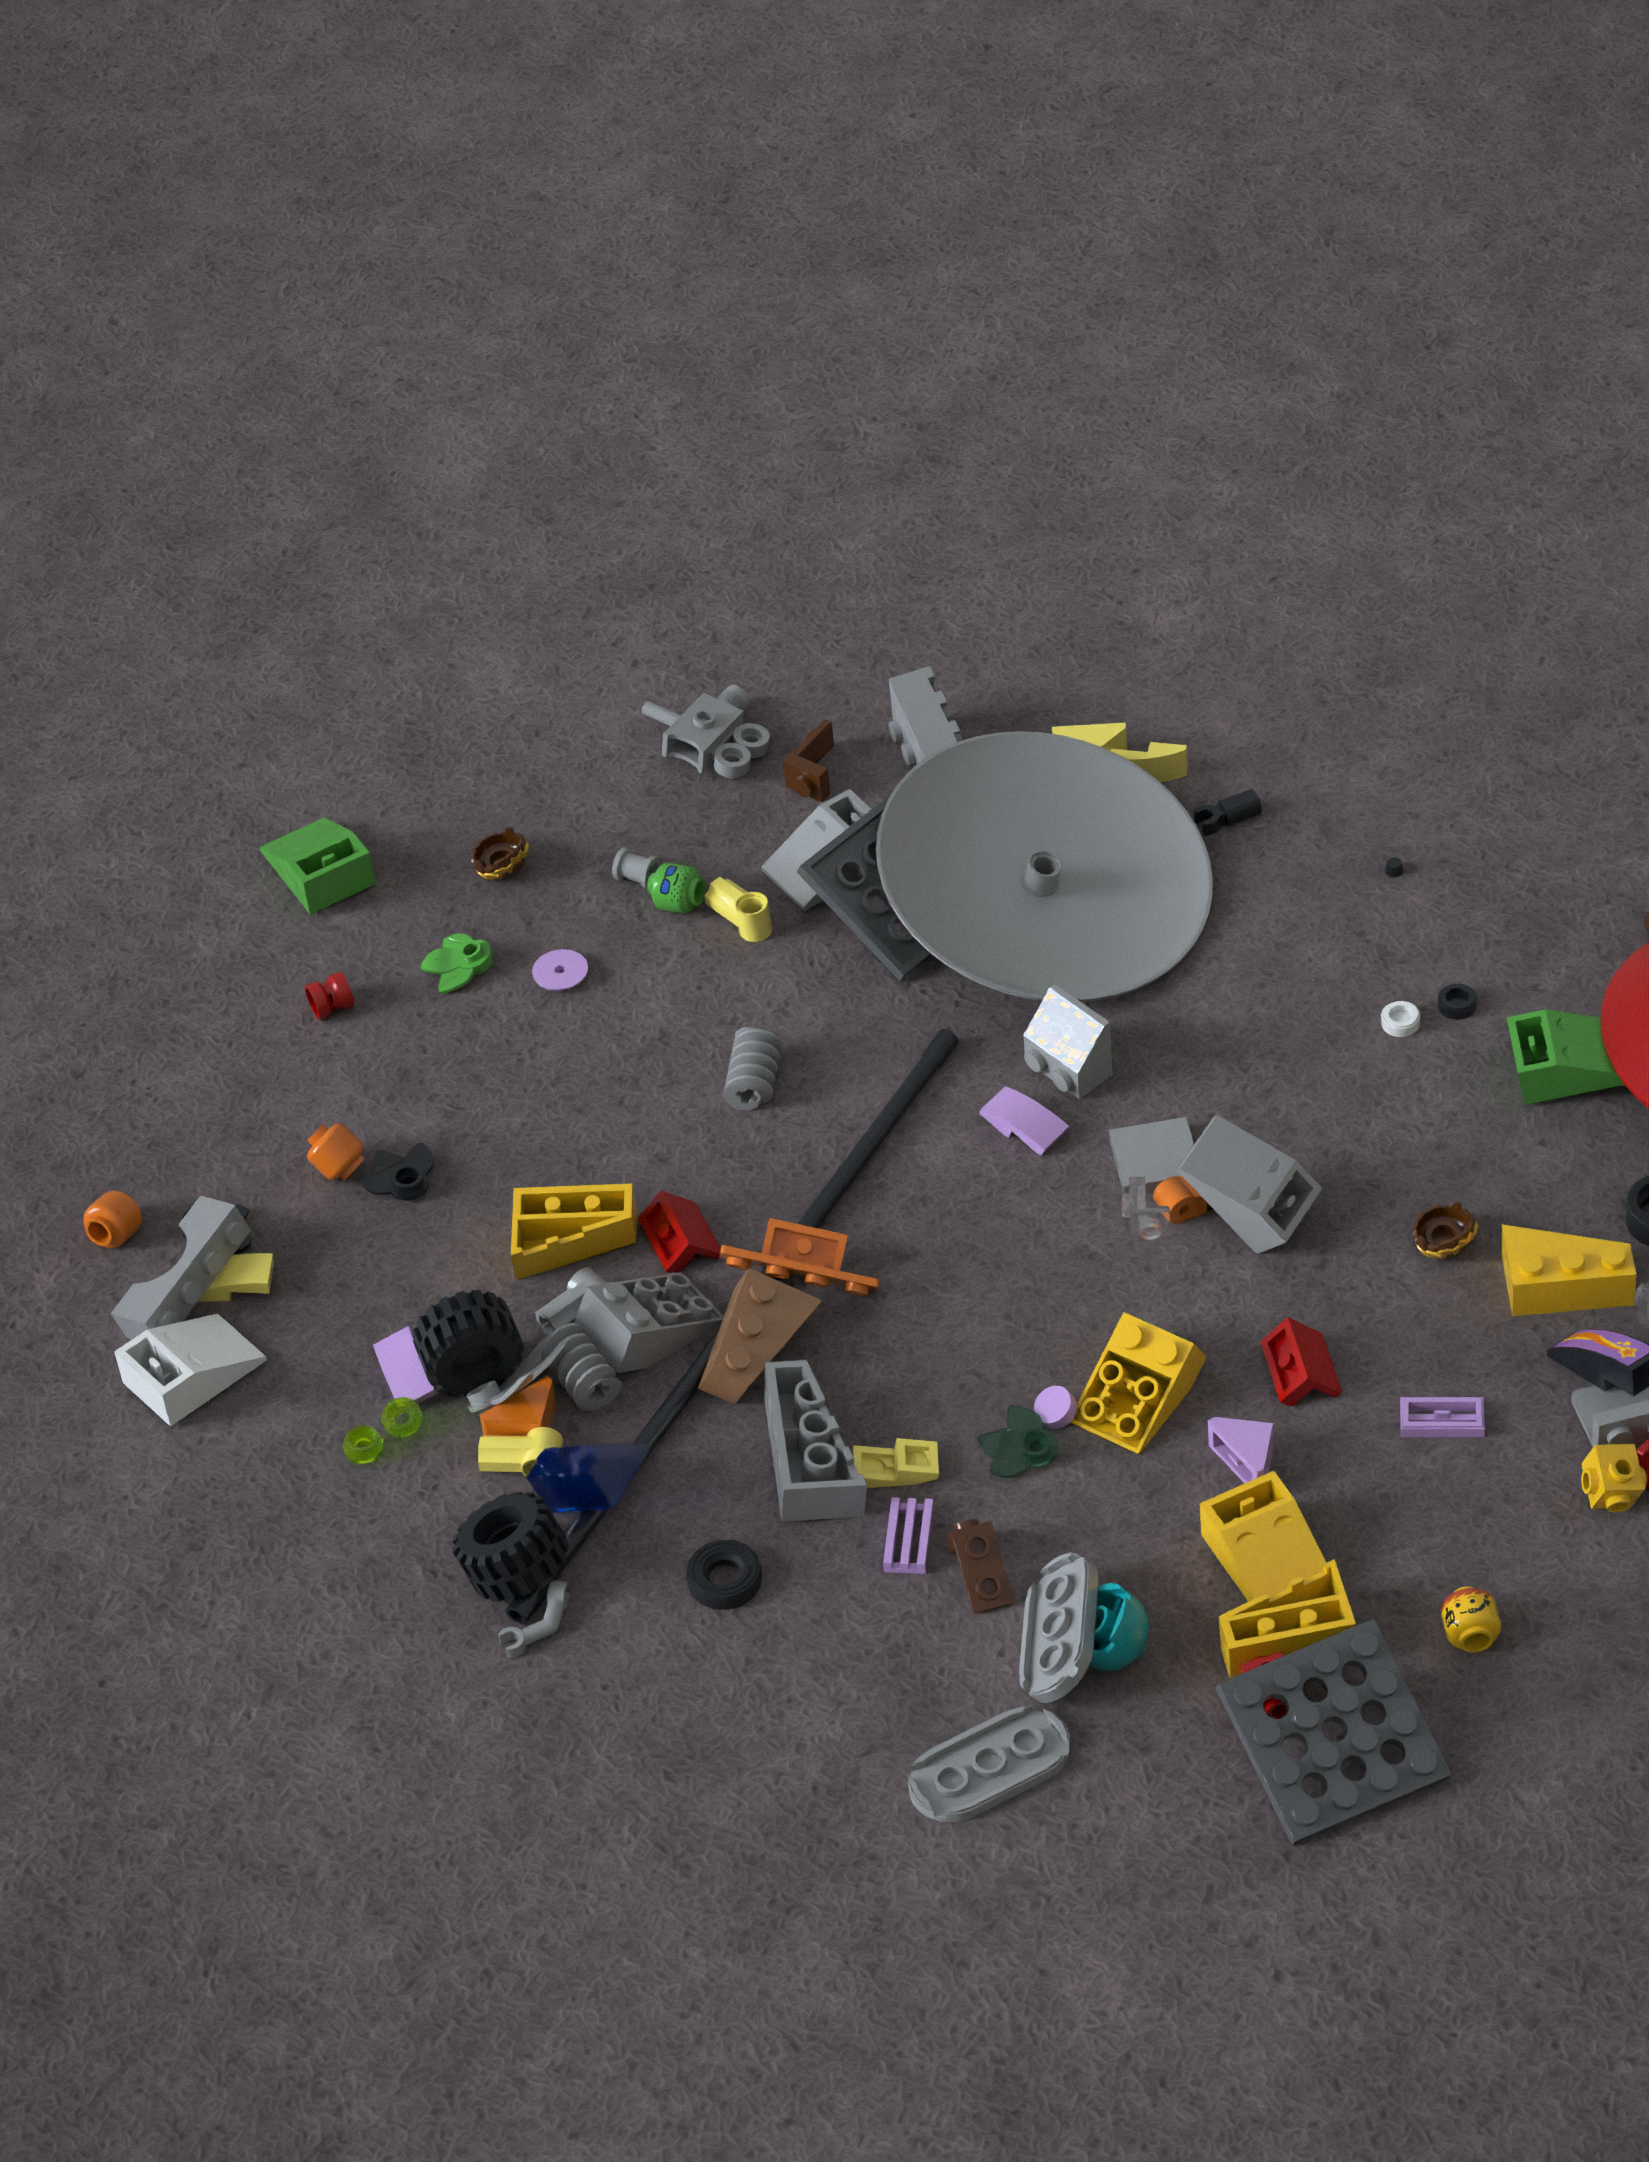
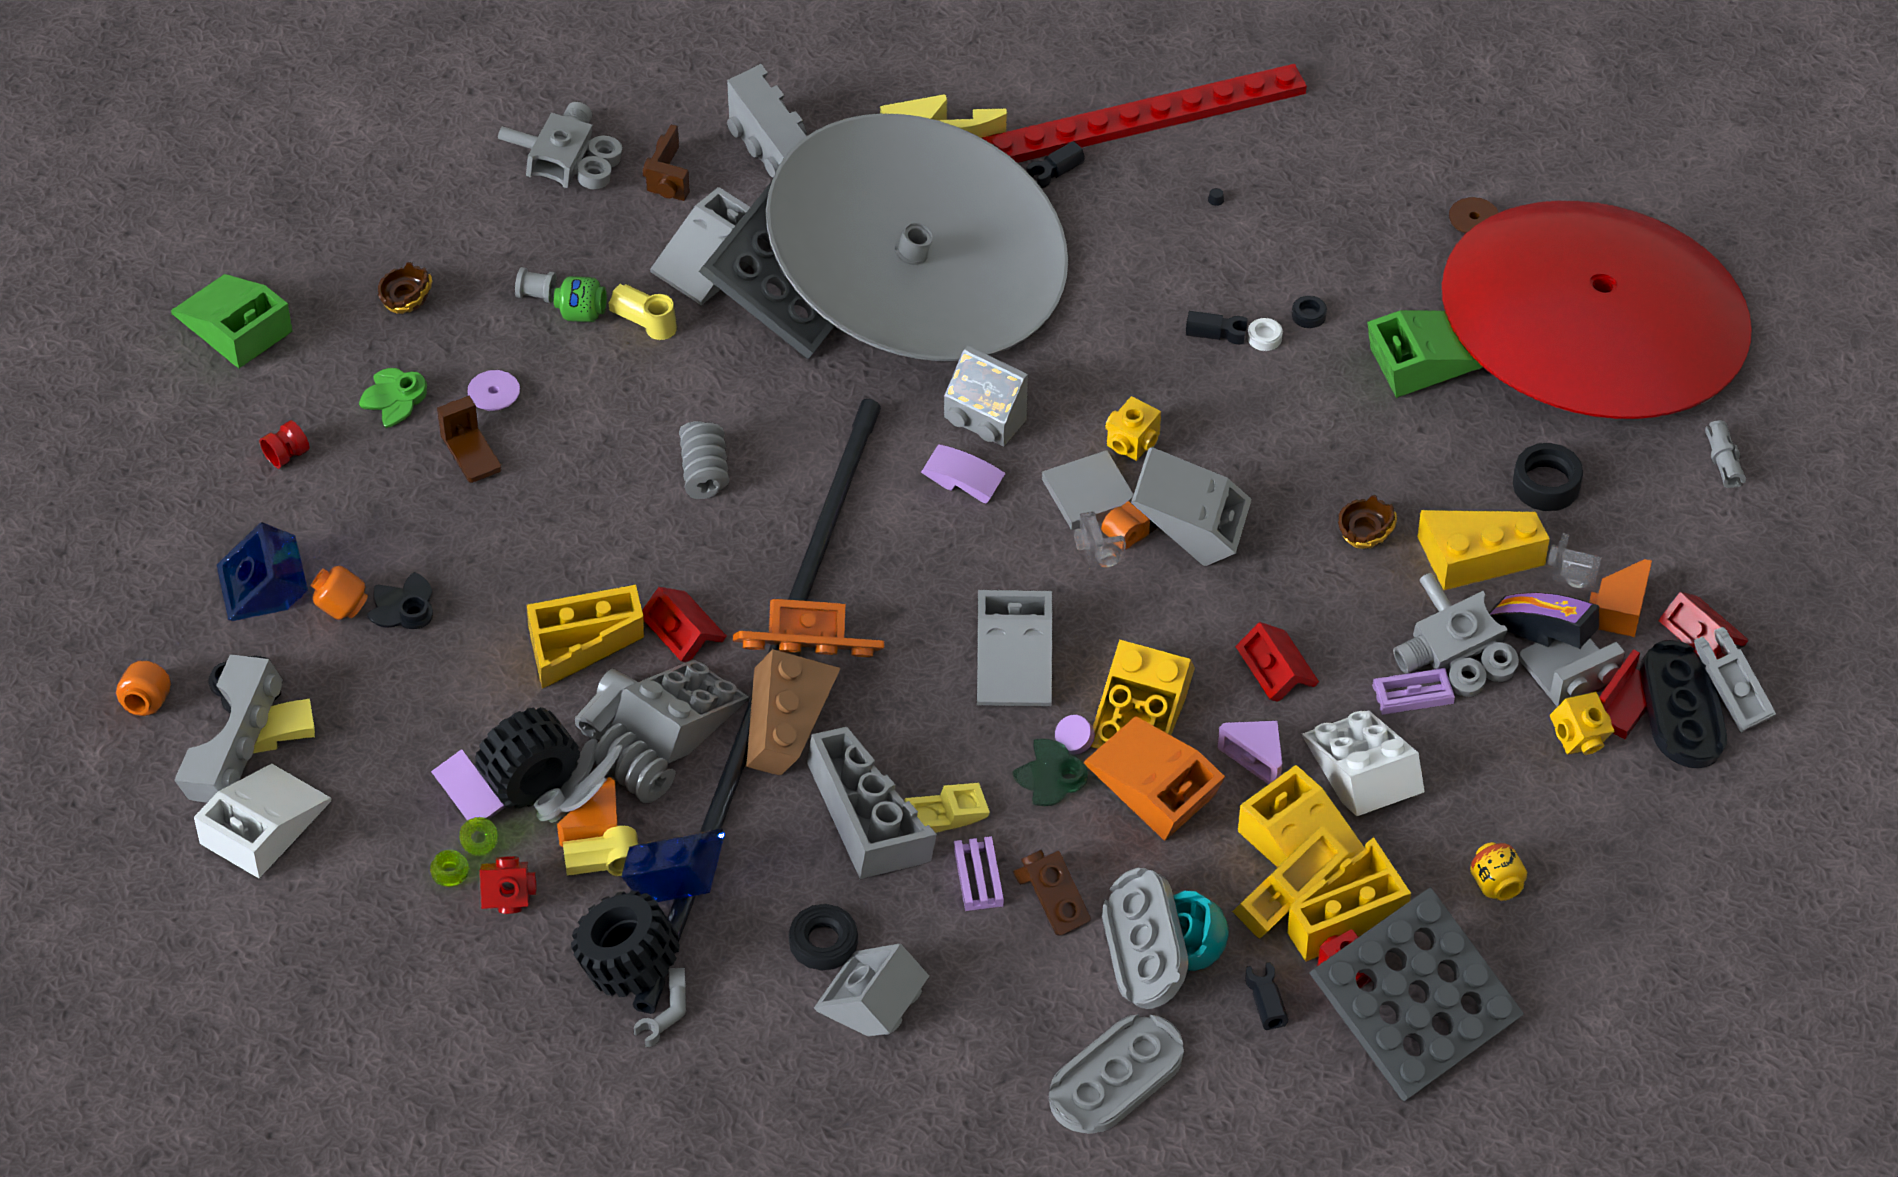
camera: 20 degrees left, 5 degrees up
none -> clear blue slope [217,522,308,621]
none -> reddish brown bracket [437,395,501,483]
none -> red brick [479,856,537,914]
none -> light grey slope [814,943,929,1036]
none -> light grey slope [977,590,1052,706]
none -> red plate [982,63,1307,163]
none -> orange slope [1084,716,1225,841]
none -> yellow brick [1105,396,1161,461]
none -> black bar [1186,311,1248,345]
none -> yellow slope [1232,825,1349,939]
none -> black bar [1245,962,1289,1030]
none -> white slope [1302,710,1425,816]
none -> light grey piece [1393,573,1519,697]

